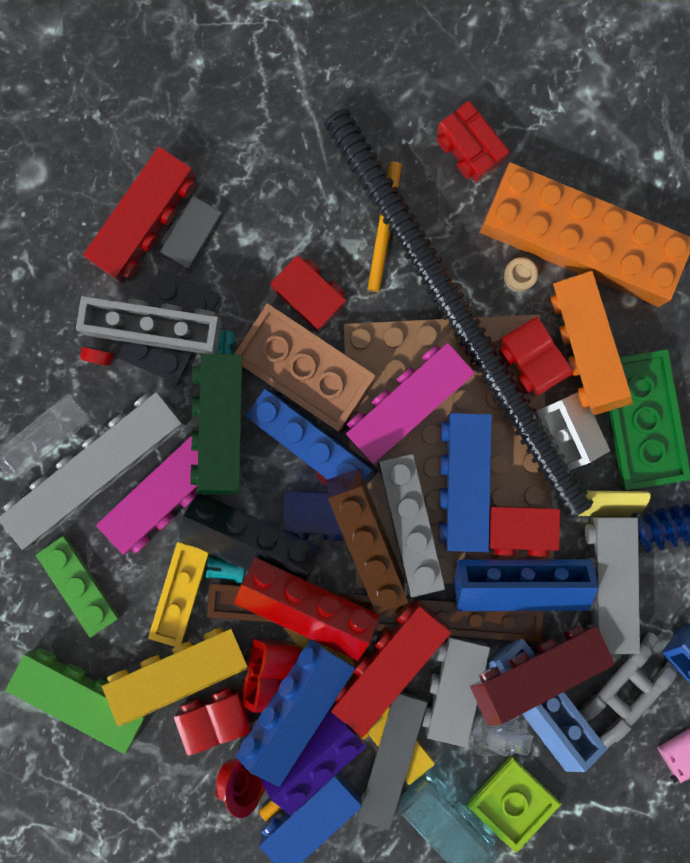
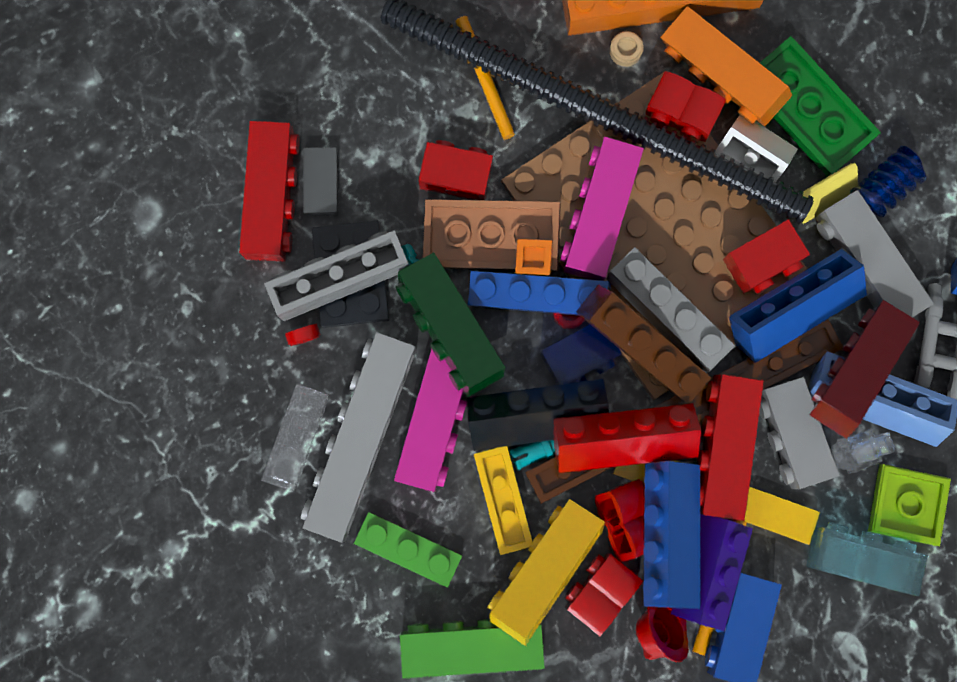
camera: 30 degrees left, 5 degrees down
dark grey tile [357,692,428,831] -> none
blue brick [438,413,492,552] -> none
none -> orange plate [515,239,553,276]

